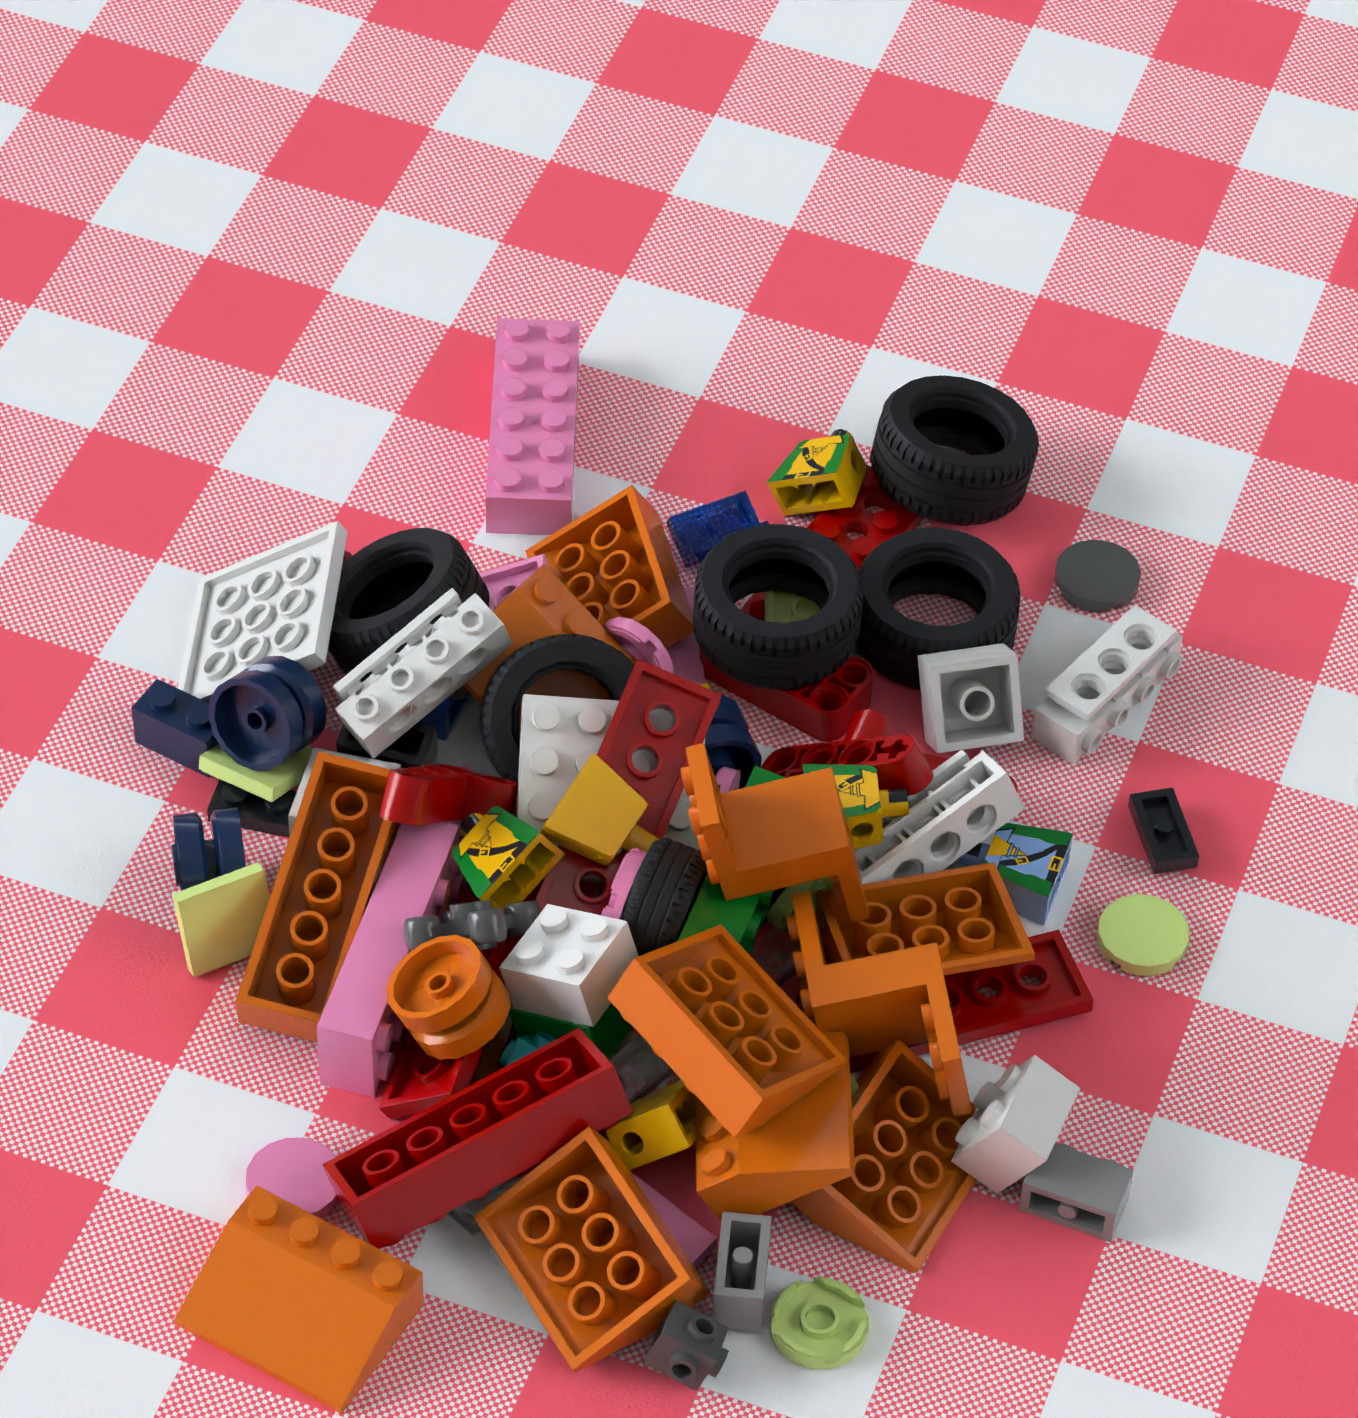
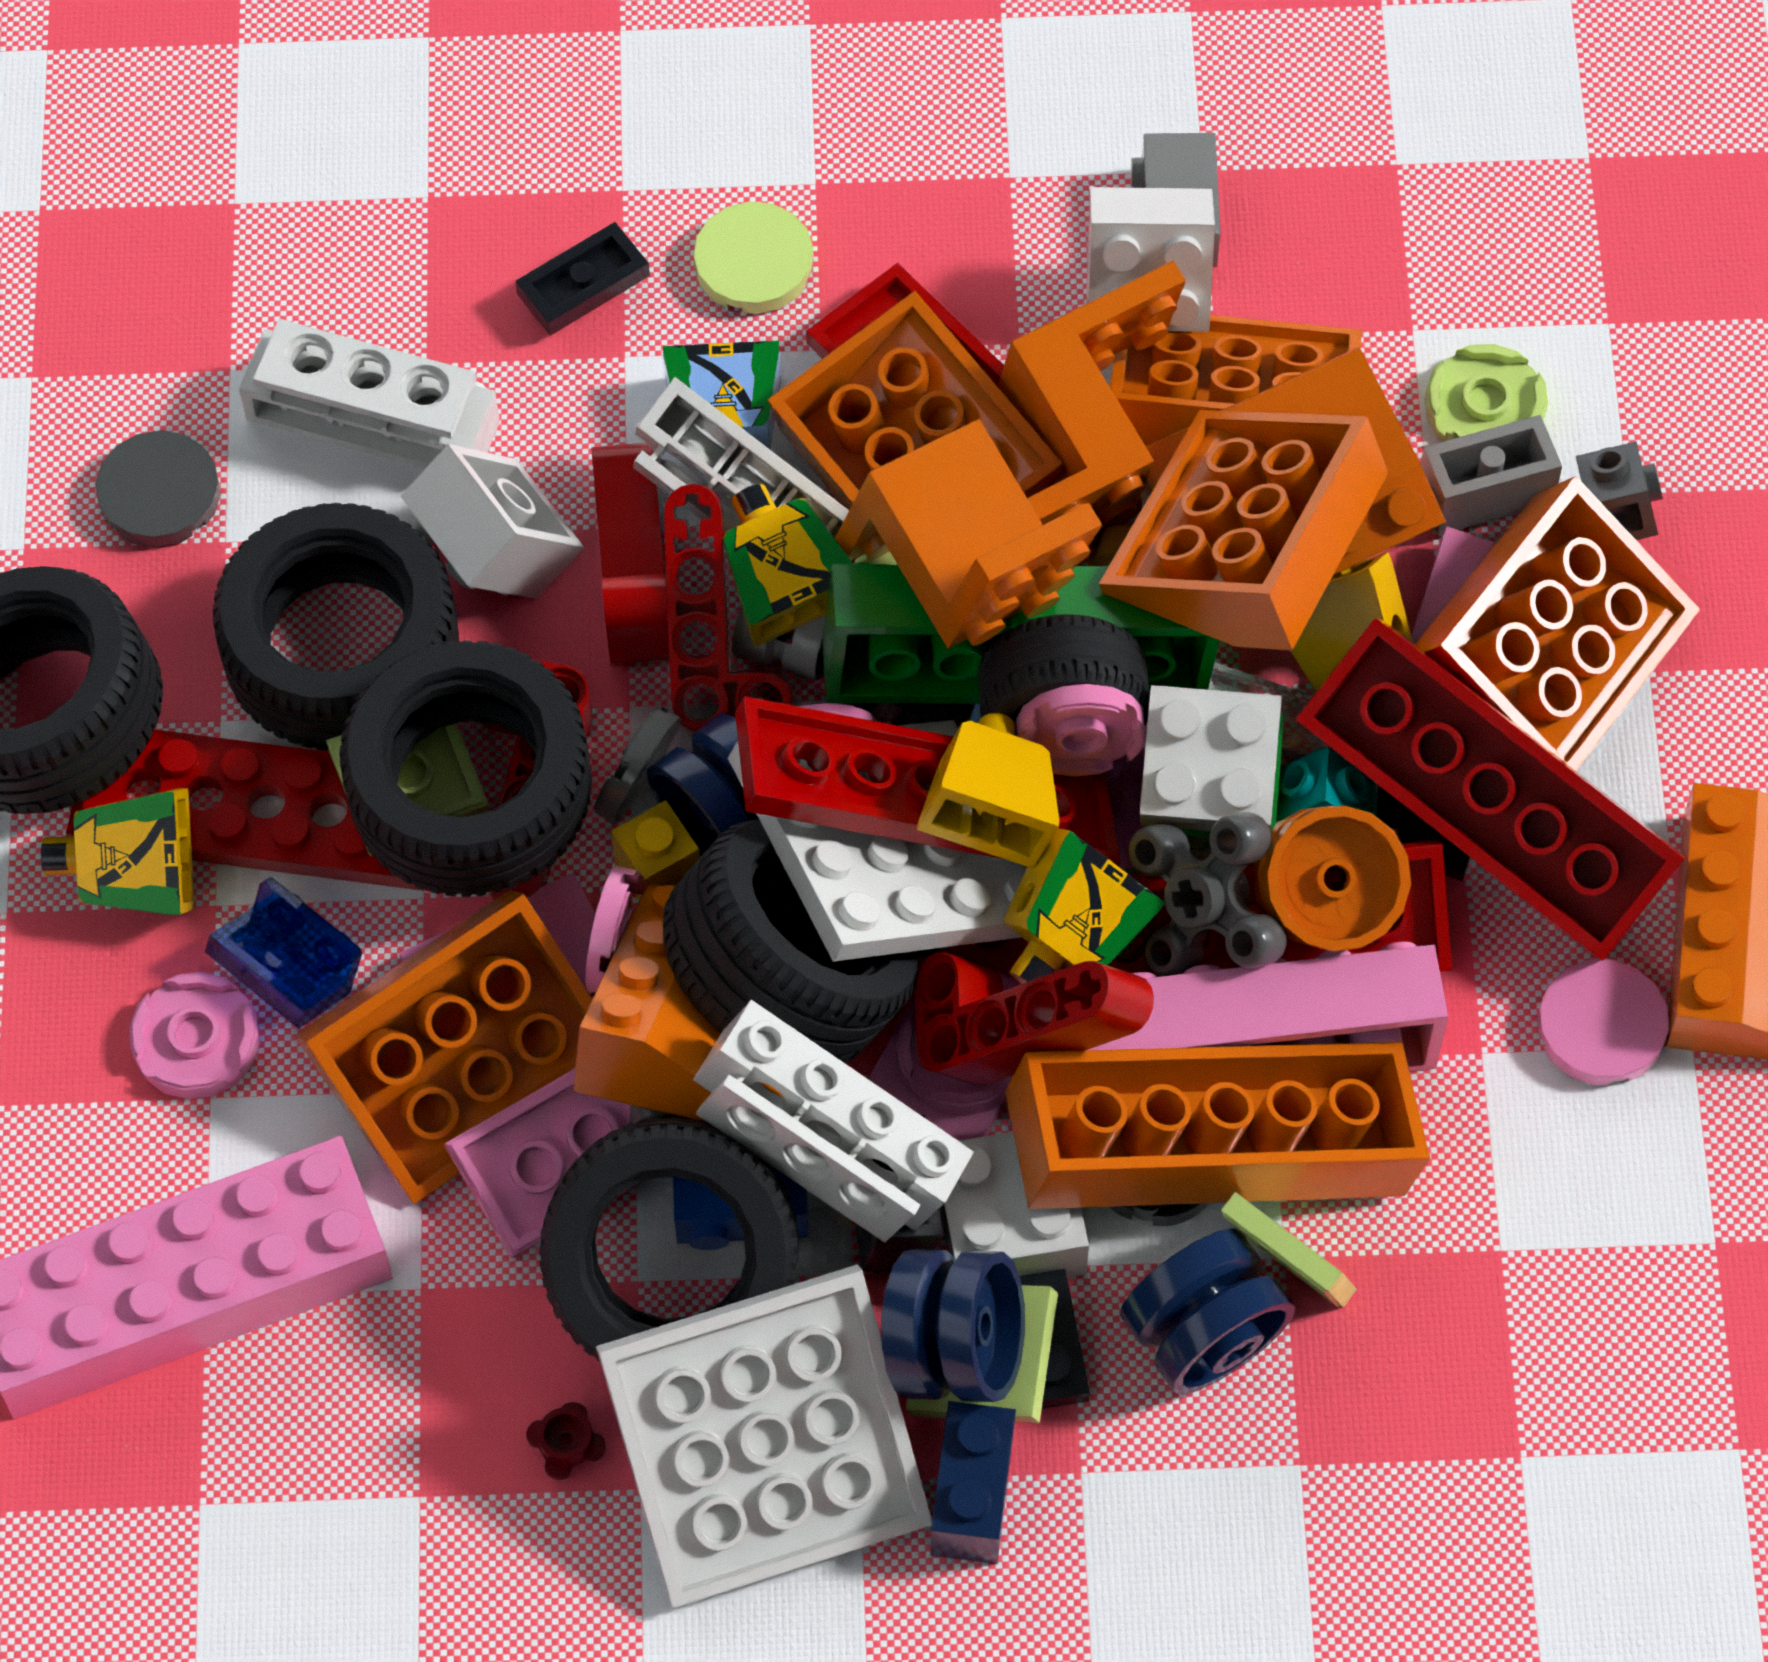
camera: 110 degrees left, 15 degrees up
none -> bright pink tile [129,972,261,1099]
none -> dark grey tile [594,707,682,825]

